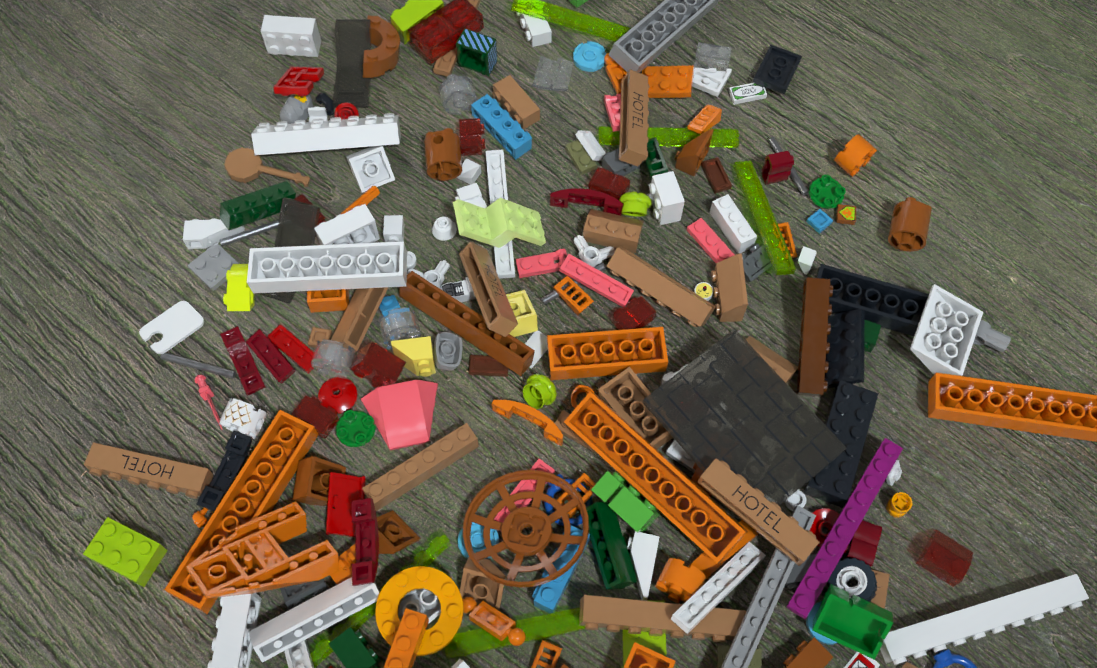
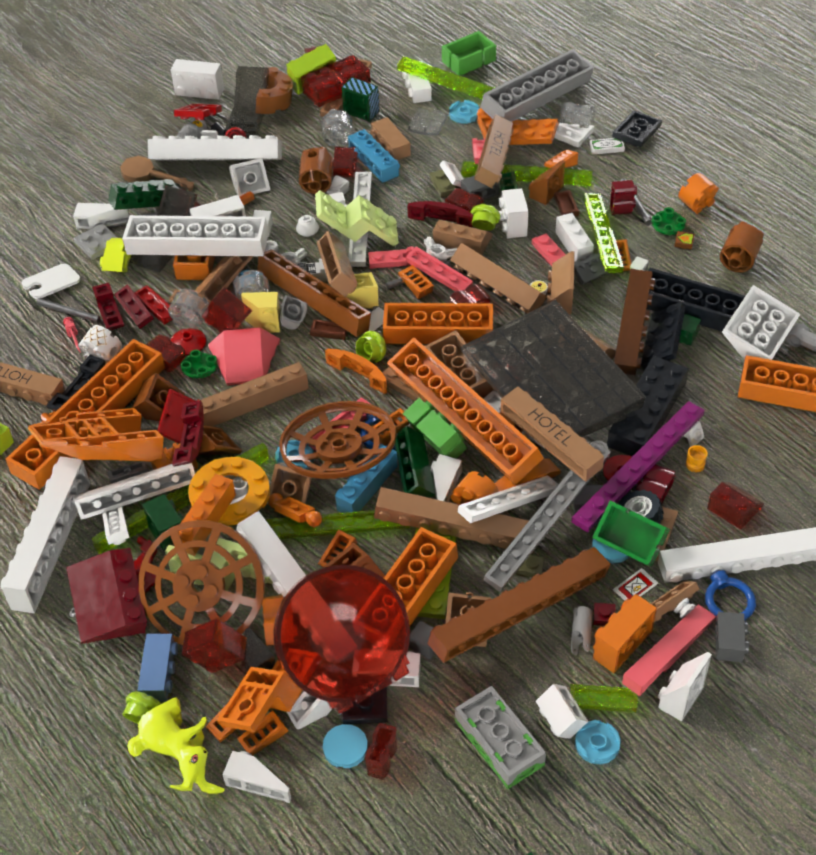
camera: 10 degrees right, 15 degrees down
dark azure tile [806,209,833,234] -> none

